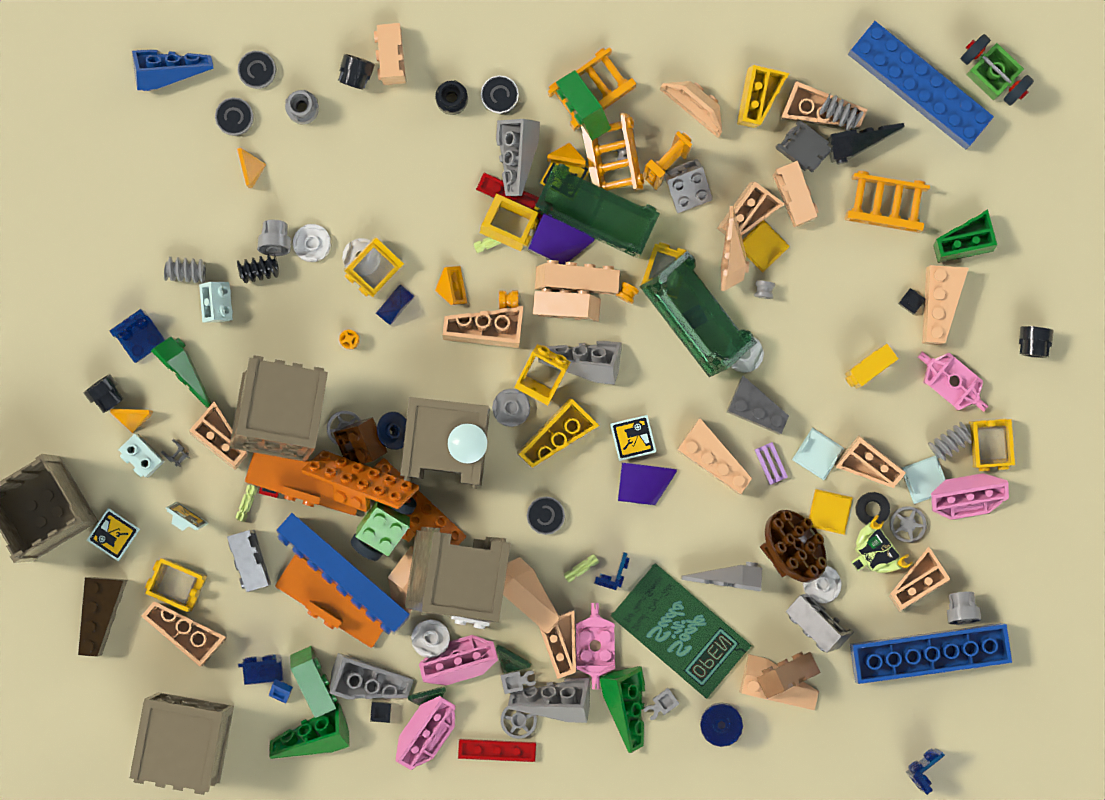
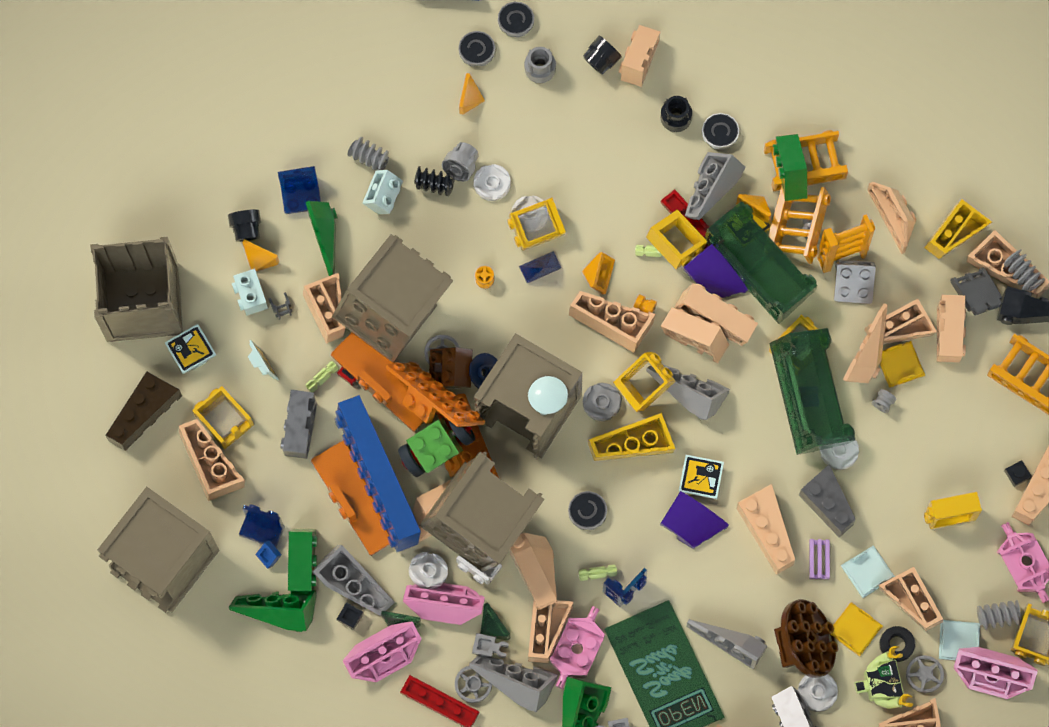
camera: 30 degrees right, 15 degrees down
light orange wheel [616,282,639,304] -> none

